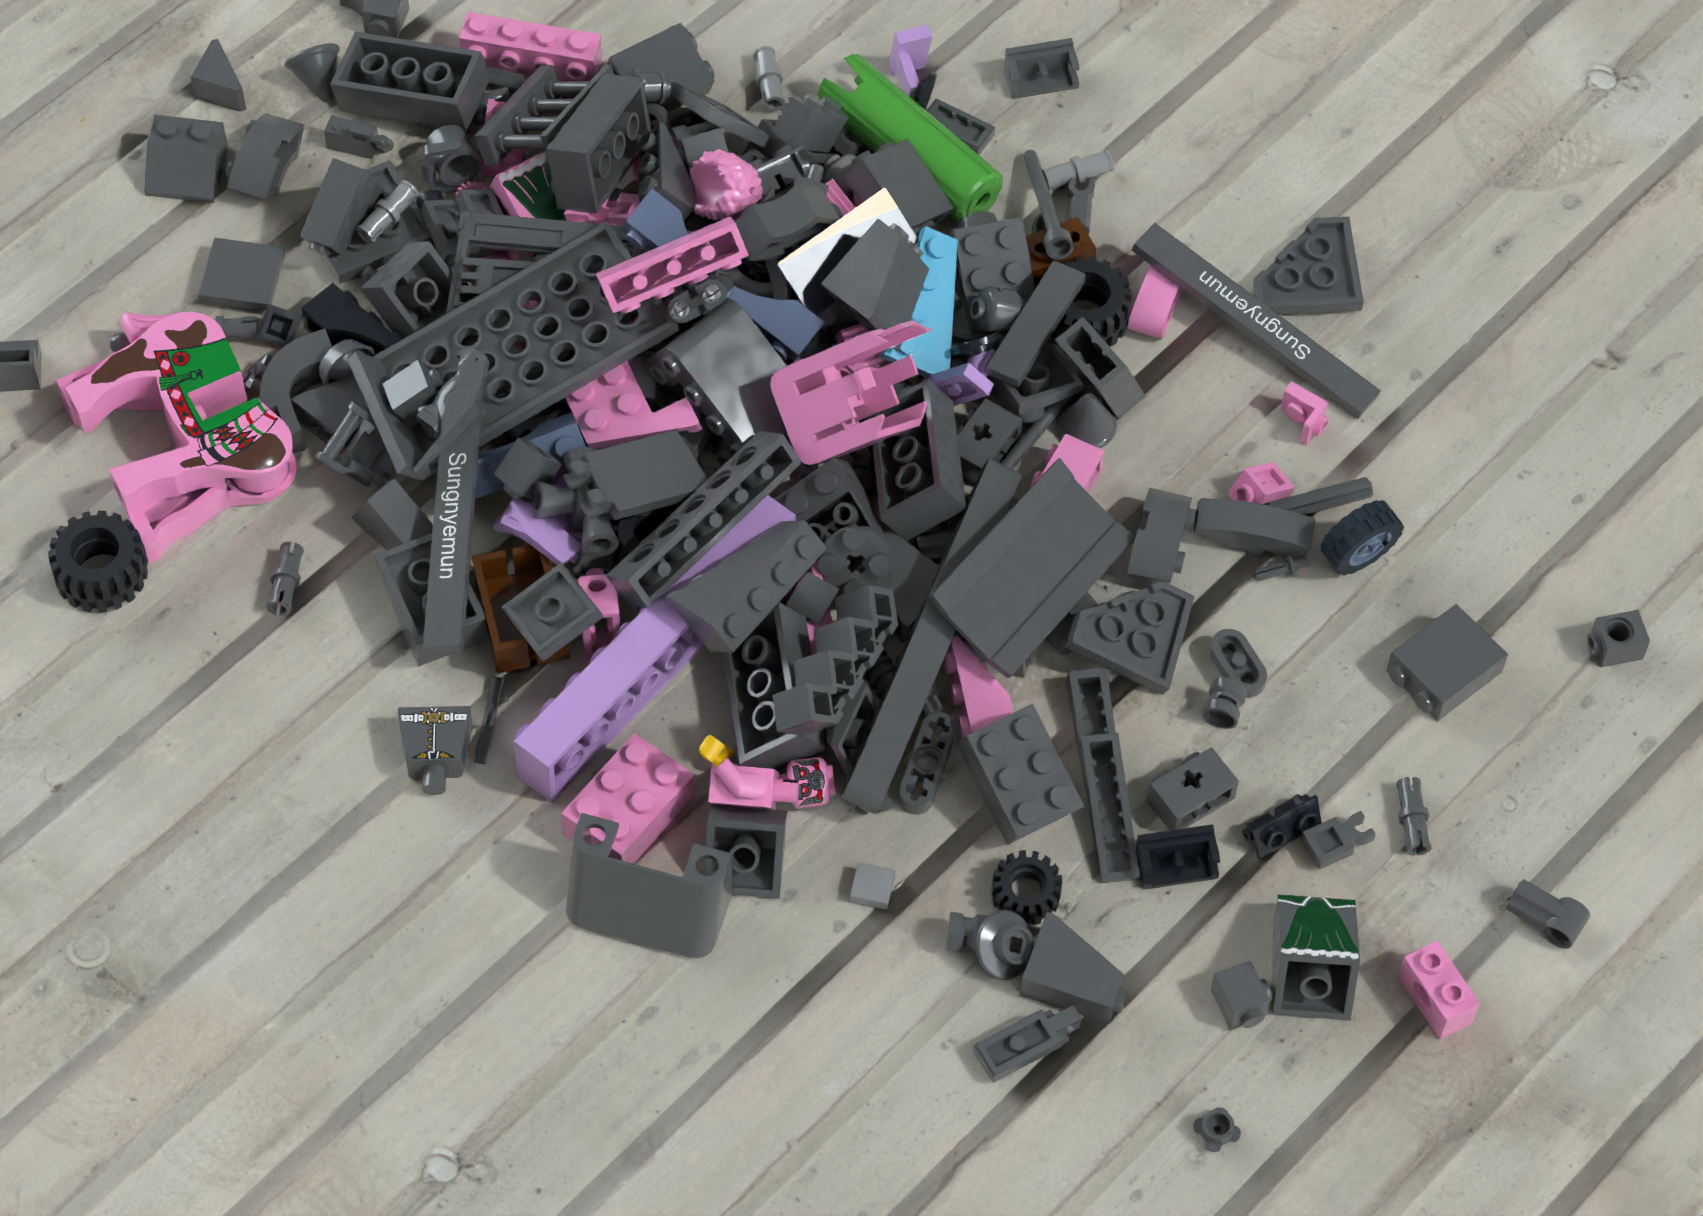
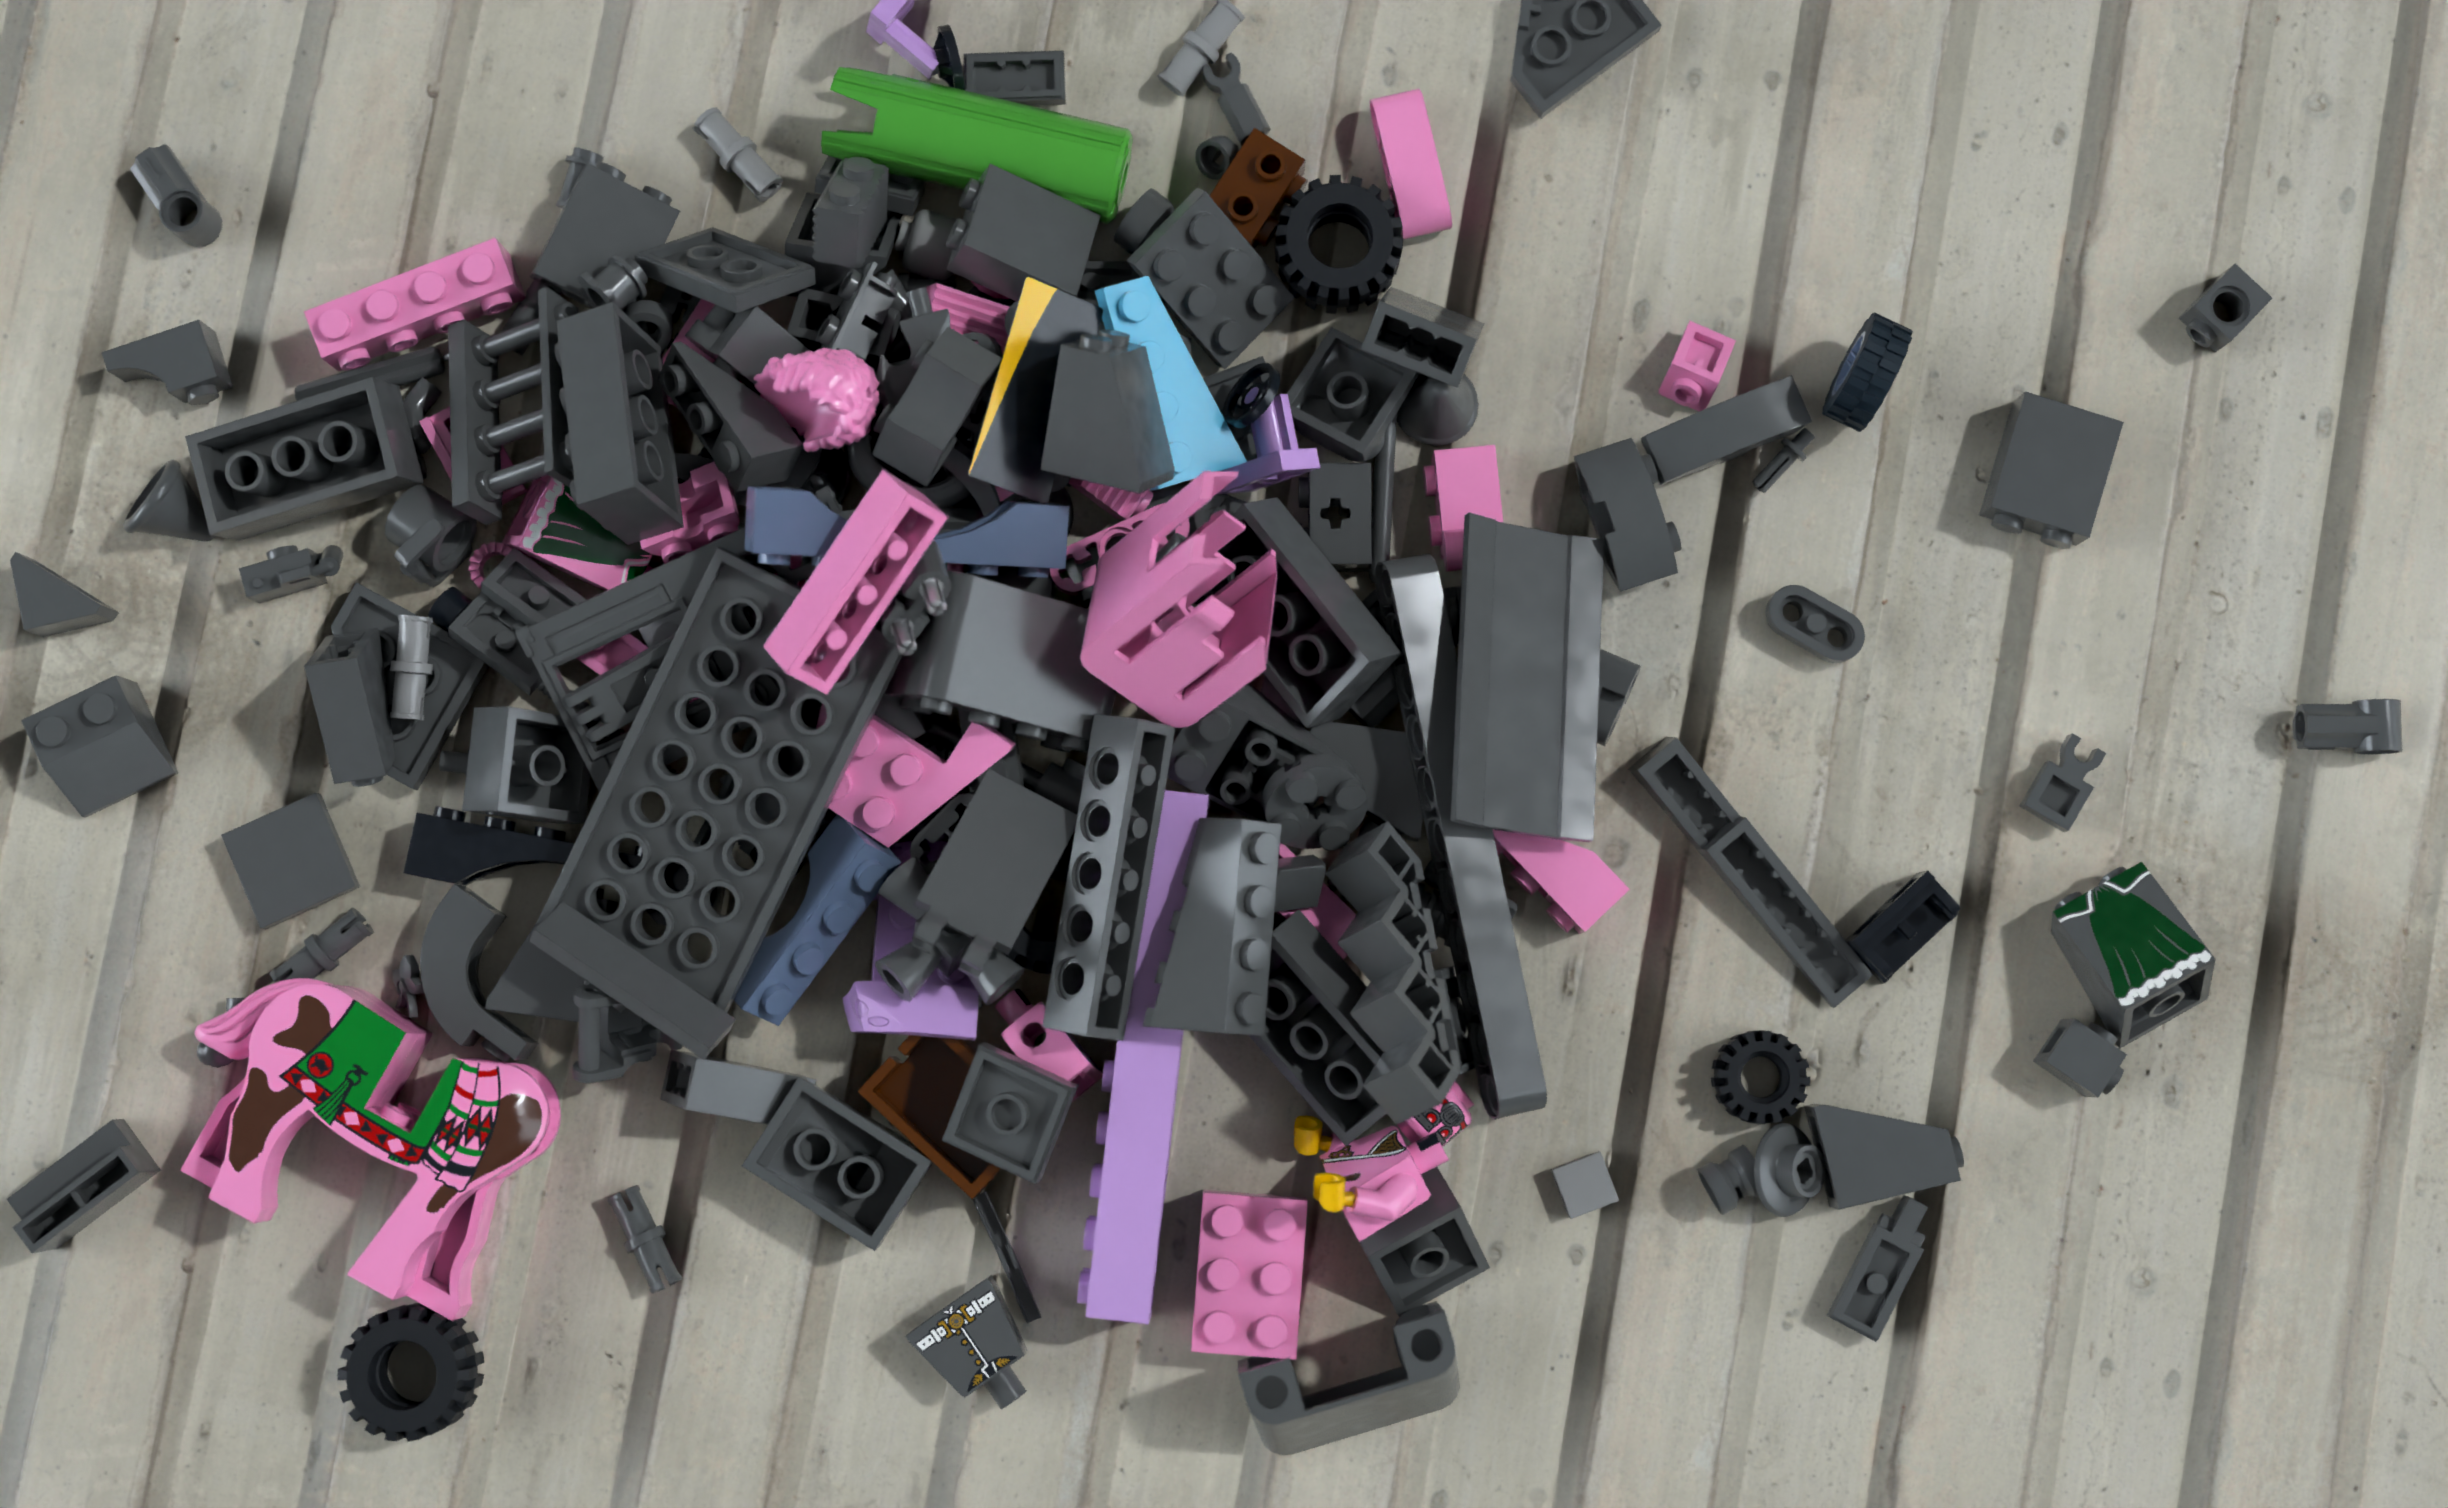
camera: 30 degrees left, 25 degrees up
dark grey brick [226,113,305,199] -> none
black slope [256,303,302,347] -> none
dark grey hat [319,339,376,385] -> none
brick [383,360,445,426] -> none
dark grey animal [413,348,489,476] -> none
dark grey tile [423,397,483,653] -> none
dark grey brick [494,438,562,500] -> none
dark grey beam [899,712,956,815] -> none
dark grey brick [956,704,1085,845] -> none
dark grey head [970,287,1026,335] -> none
dark grey tile [986,260,1085,388] -> none
dark grey piece [1024,150,1074,260] -> none
dark grey plate [1065,581,1195,695] -> none
dark grey tile [1132,222,1381,419] -> none
dark grey brick [1147,747,1239,830] -> none
dark grey plate [1193,1107,1241,1152] -> none
dark grey wheel [1201,677,1248,729] -> none
black hinge [1242,794,1322,859] -> none
dark grey axle [1268,477,1373,515] -> none
bright pink bracket [1281,381,1329,445] -> none
dark grey pin [1396,777,1431,855] -> none
bright pink brick [1398,940,1480,1040] -> none

